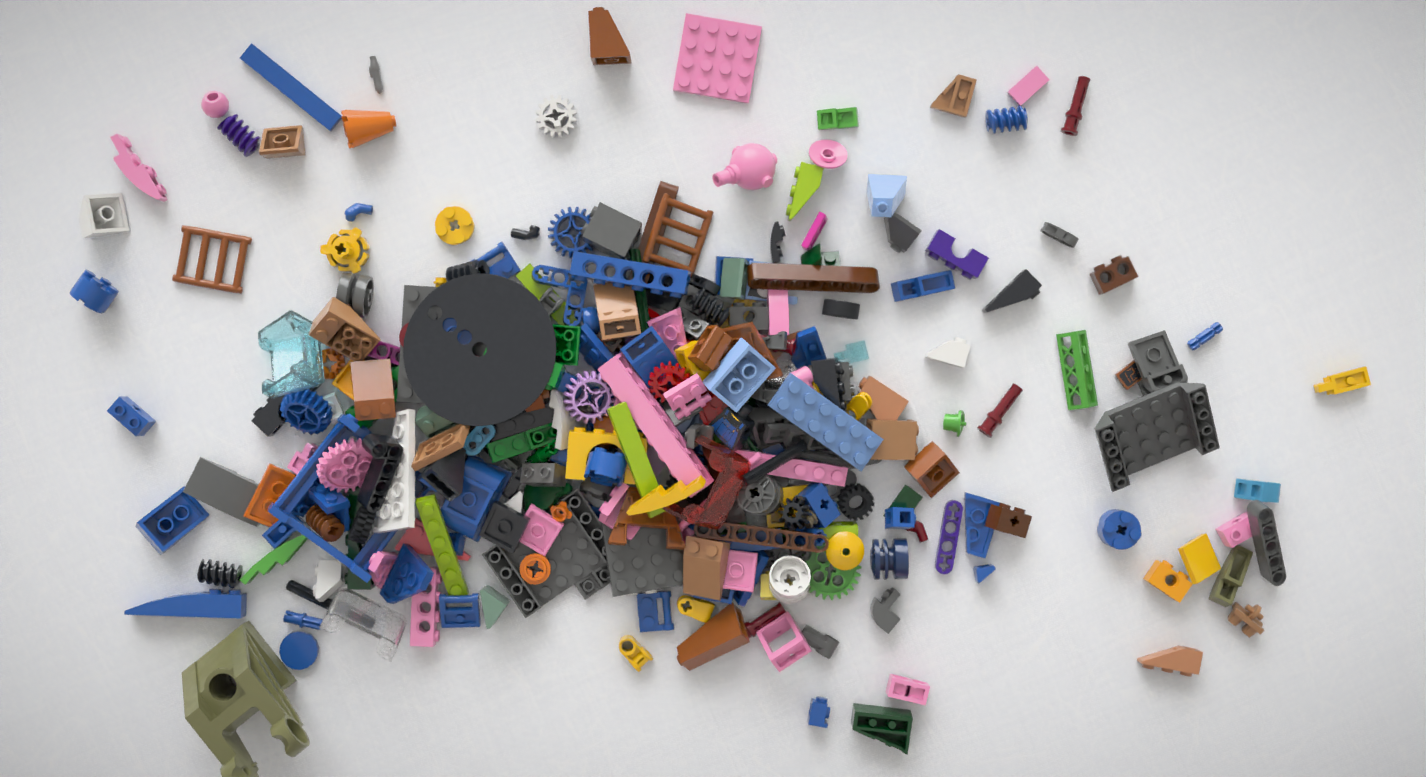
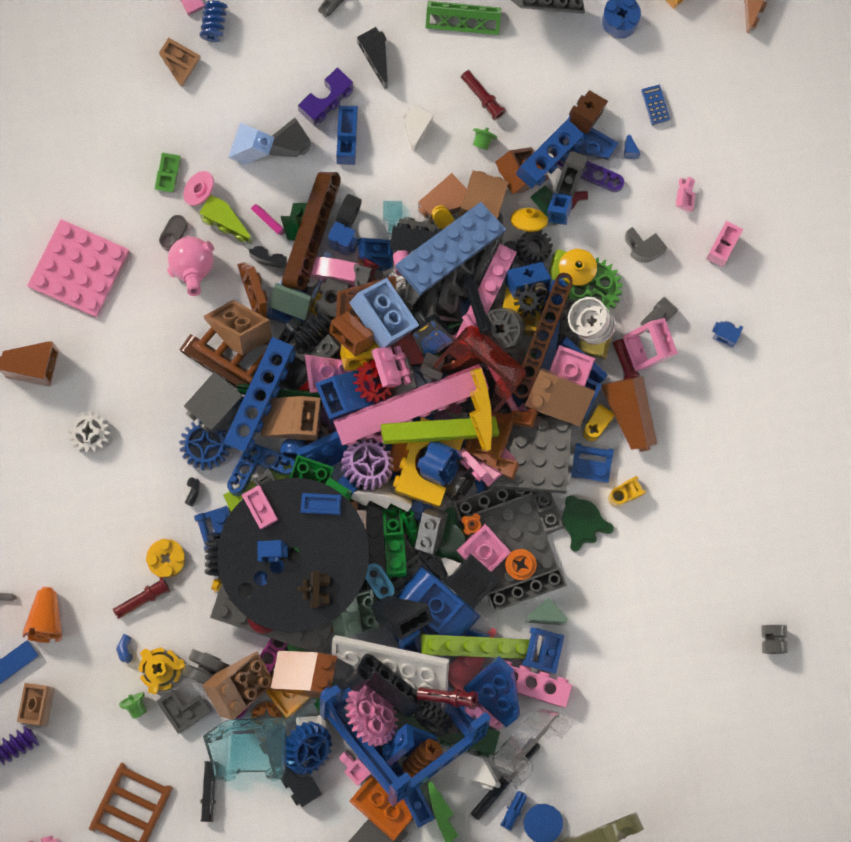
camera: 75 degrees left, 10 degrees down
medium nougat tile [411,424,470,471] -> none
dark green wedge [851,703,913,755] -> none
dark blue wheel [870,538,909,580] -> none
none -> dark red pin [113,577,171,619]
none -> bright green piece [119,692,147,719]
none -> dark grey plate [156,690,211,734]
none -> dark grey piece [159,215,187,251]
none -> black pin [200,761,217,822]
none -> medium nougat slope [204,300,272,356]
none -> dark orange wing [237,262,268,318]
none -> bright pink plate [242,485,279,530]
none -> blue brick [257,540,288,563]
none -> dark brown hips [297,571,330,608]
none -> blue tile [300,493,342,515]
none -> blue brick [328,222,358,256]
none -> dark red pin [417,687,478,710]
none -> yellow dish [510,208,548,232]
none -> blue brick [515,119,584,189]
none -> dark grey brick [555,151,588,198]
none -> dark green tile [562,495,614,552]
none -> blue tile [641,84,670,125]
none -> bright pink plate [676,177,696,212]

